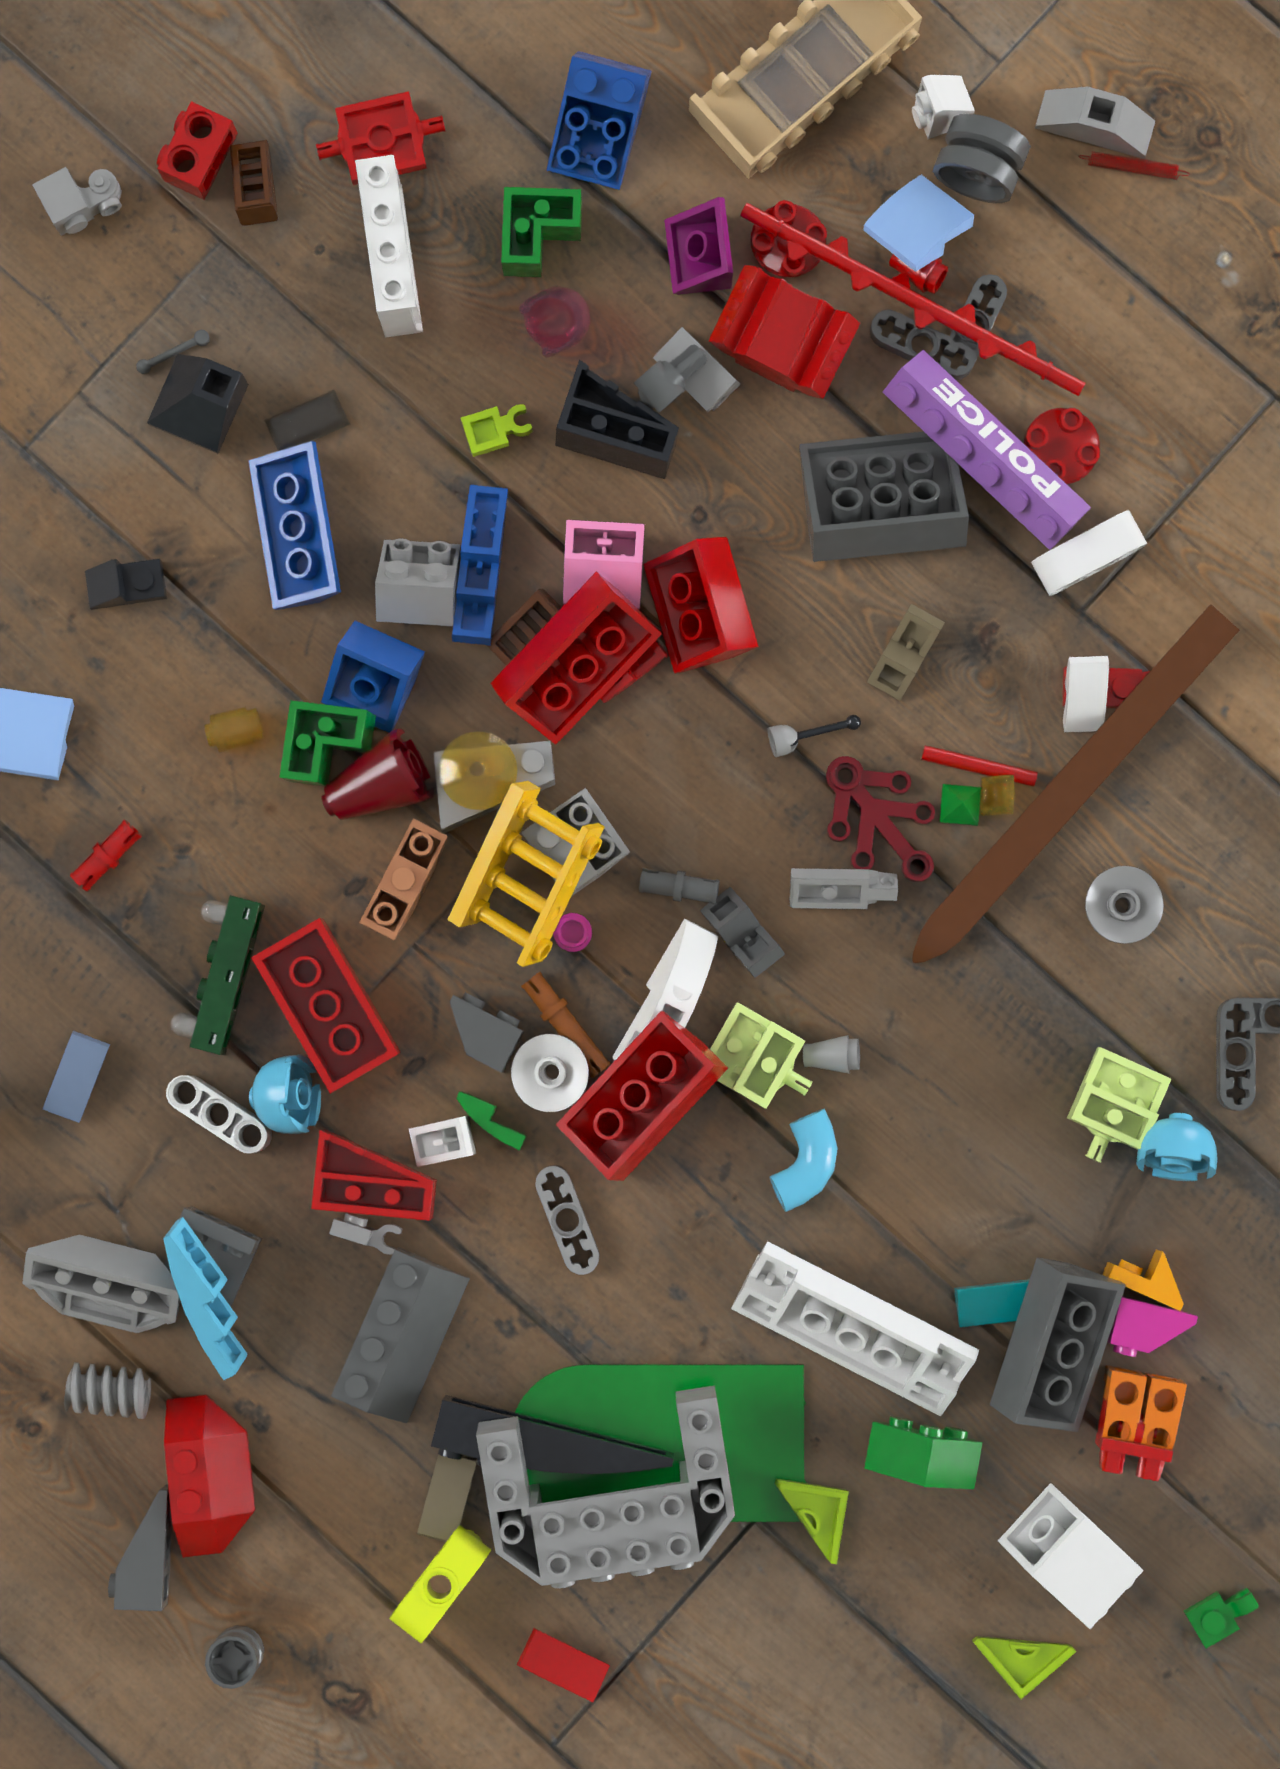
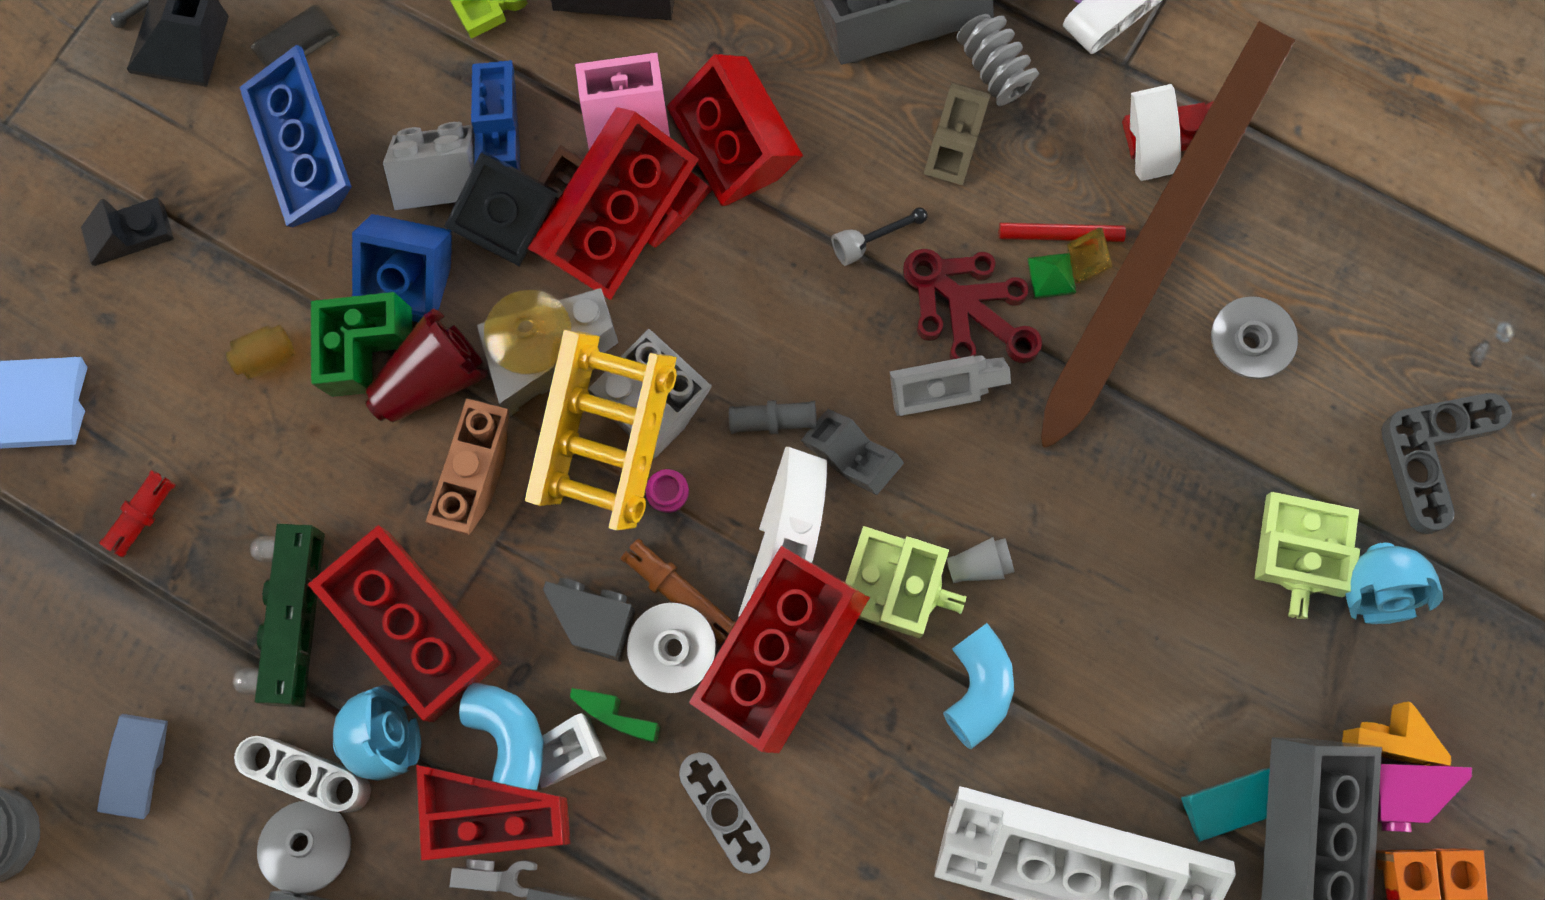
camera: 10 degrees left, 10 degrees down
none -> light grey dish [257,801,351,894]
none -> black tile [444,151,559,267]
none -> medium azure cylinder [459,683,544,790]
none -> light grey piece [956,14,1039,106]

